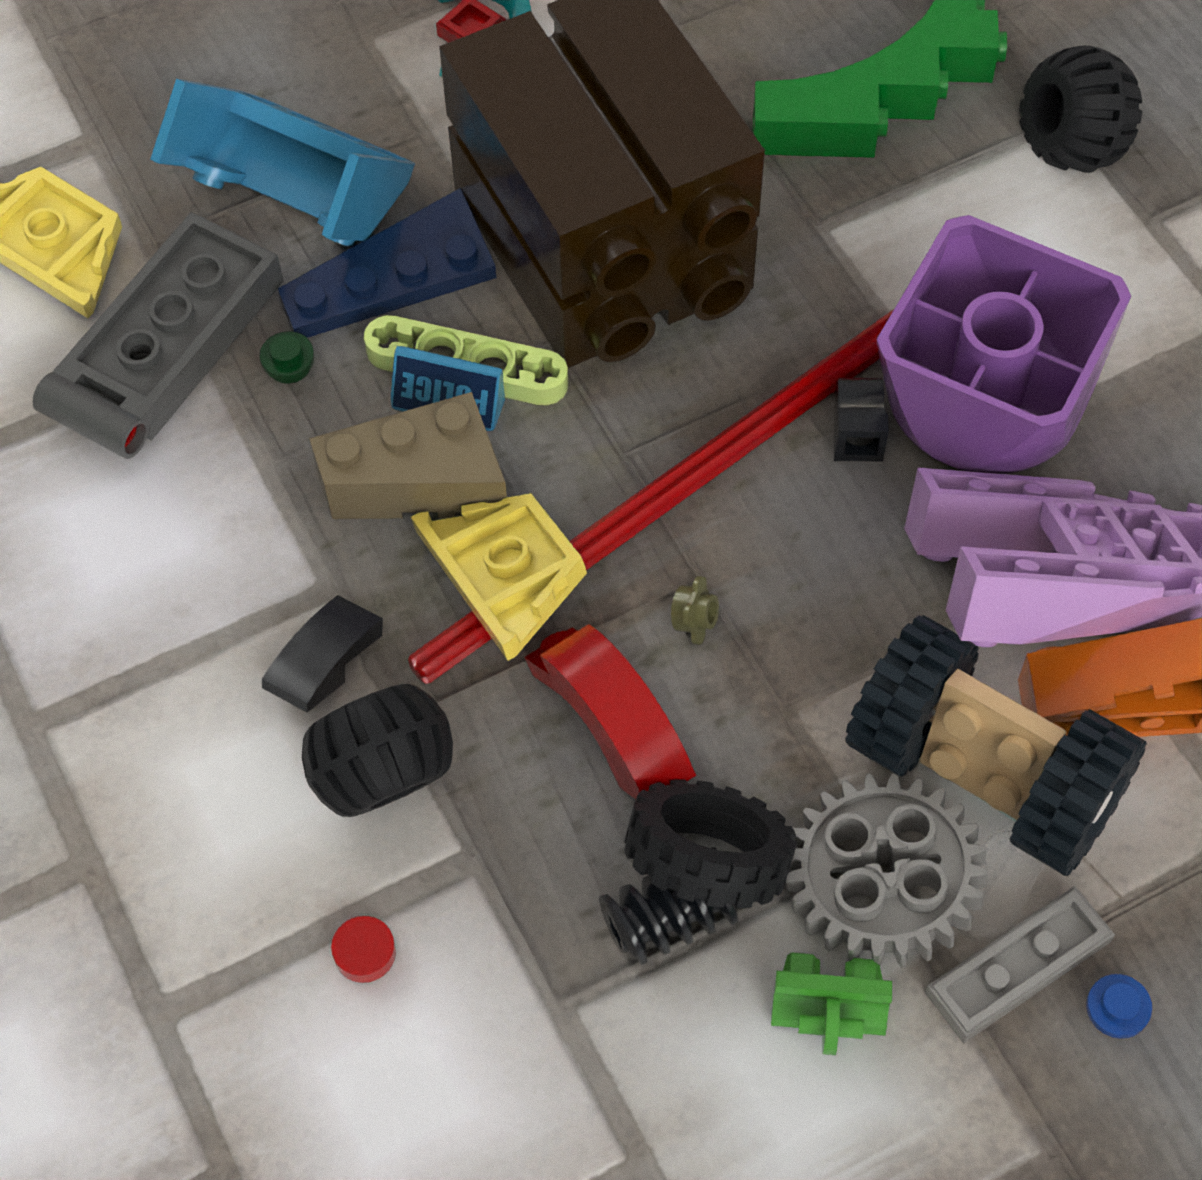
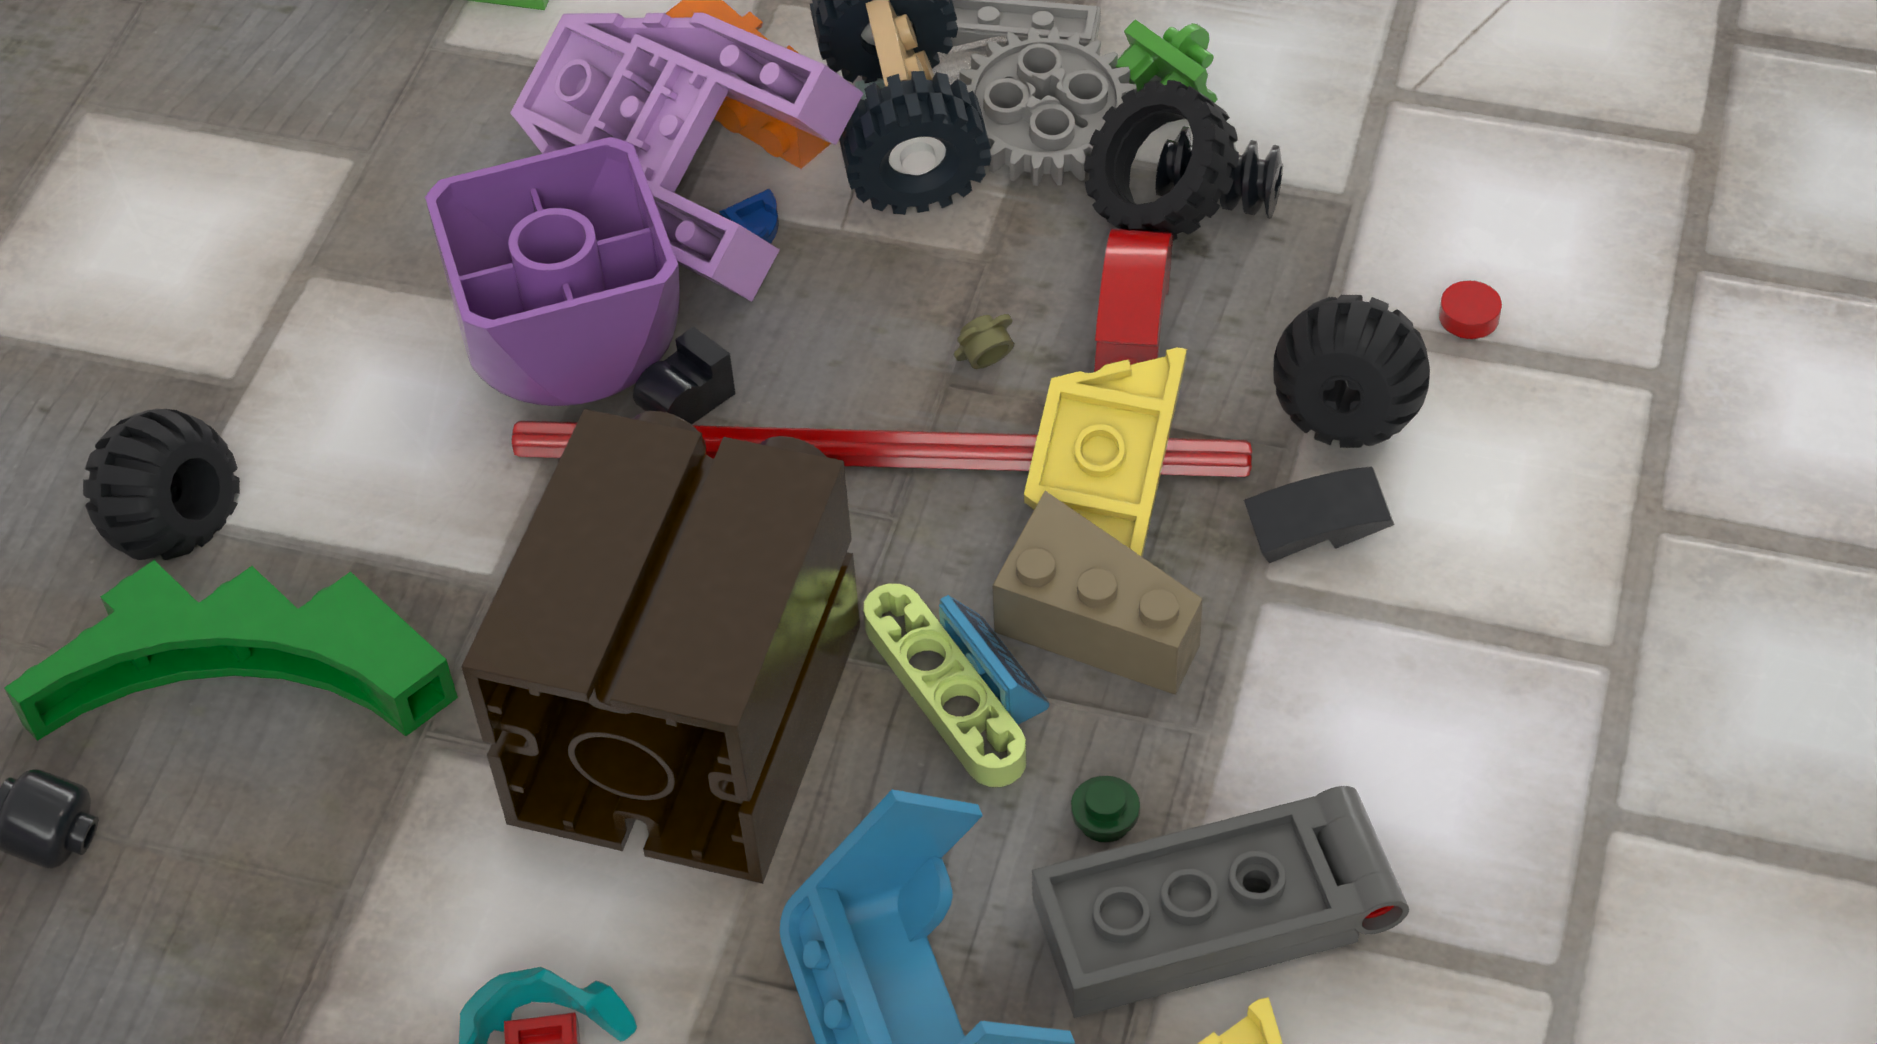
camera: 135 degrees left, 10 degrees down
dark blue wing [278,188,497,338] -> none

